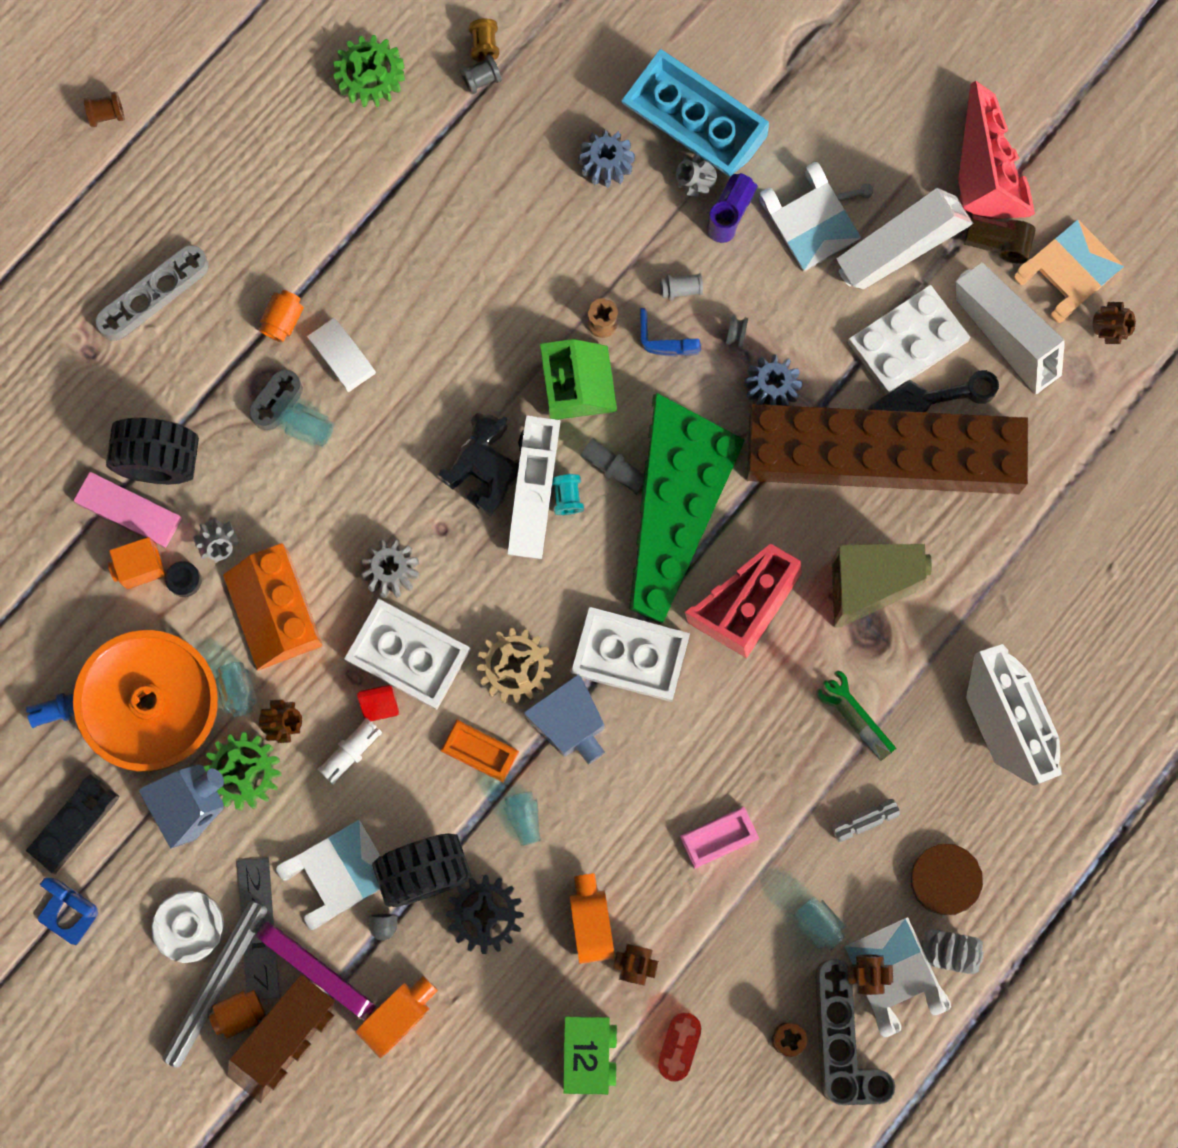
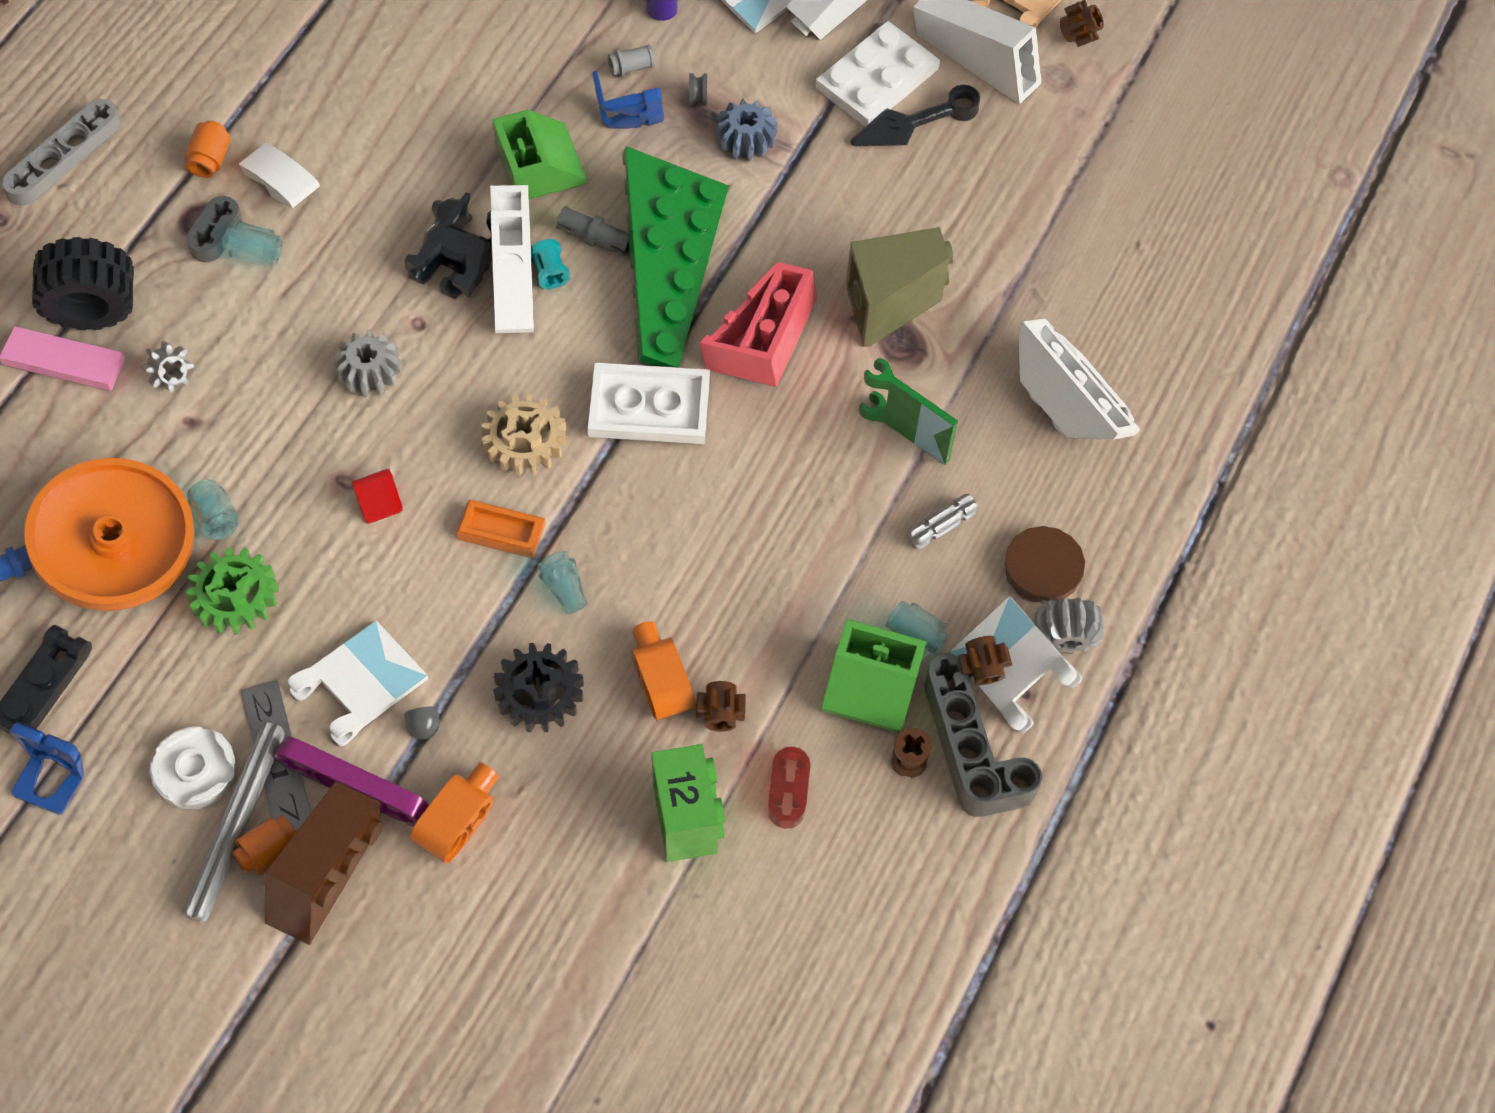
camera: 15 degrees left, 15 degrees down
orange brick [108,537,166,589] -> none
sand blue torso [139,764,224,849] -> none
black tile [165,561,202,597] -> none
orange slope [223,543,323,671] -> none
reddish brown gear [258,699,302,743] -> none
white pin [317,718,382,785] -> none
white plate [344,599,471,710] -> none
black tyre [372,833,471,907] -> none
sand blue torso [524,674,605,765] -> none
medium nougat bush [588,298,618,338] -> none
bright pink tile [680,807,759,869] -> none
reddish brown brick [747,404,1028,494] -> none
none -> bright green slope [821,619,927,733]

